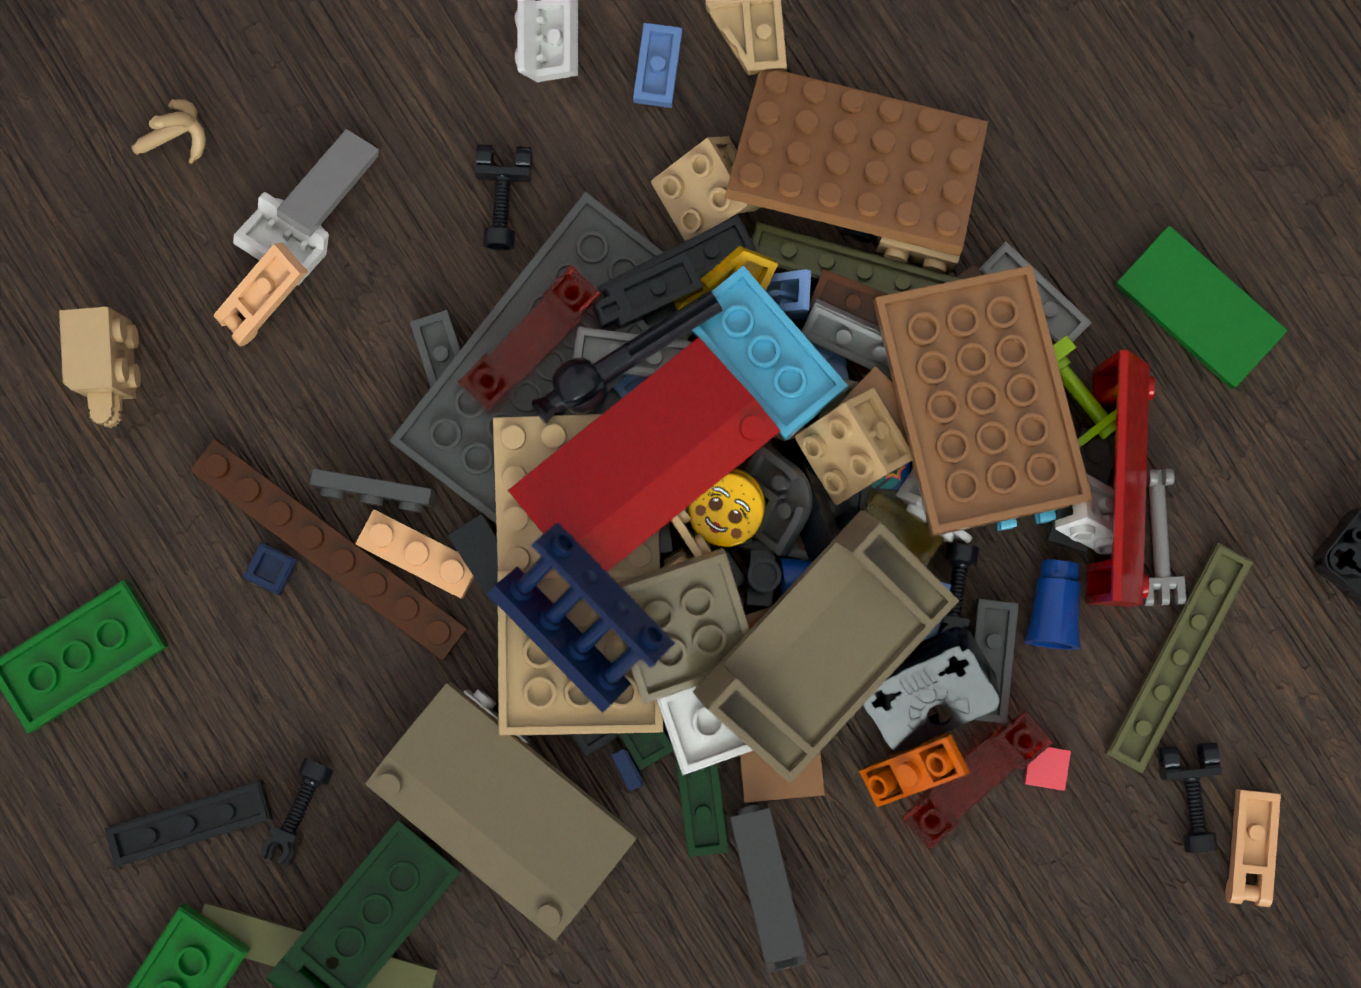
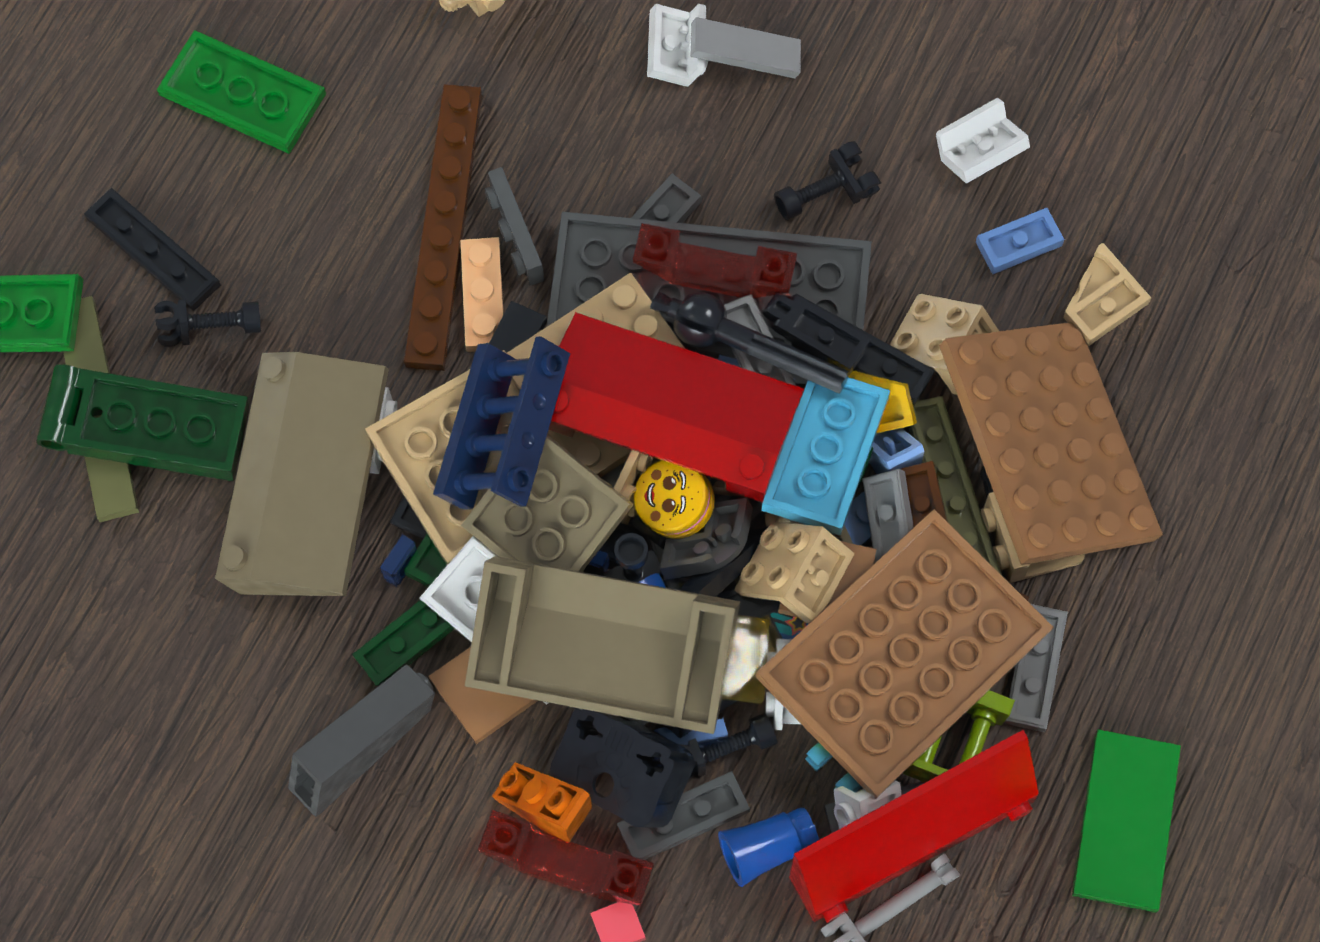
camera: 60 degrees right, 15 degrees down
light nougat plate [214,242,308,347] -> none
dark blue tile [243,542,298,595] -> none

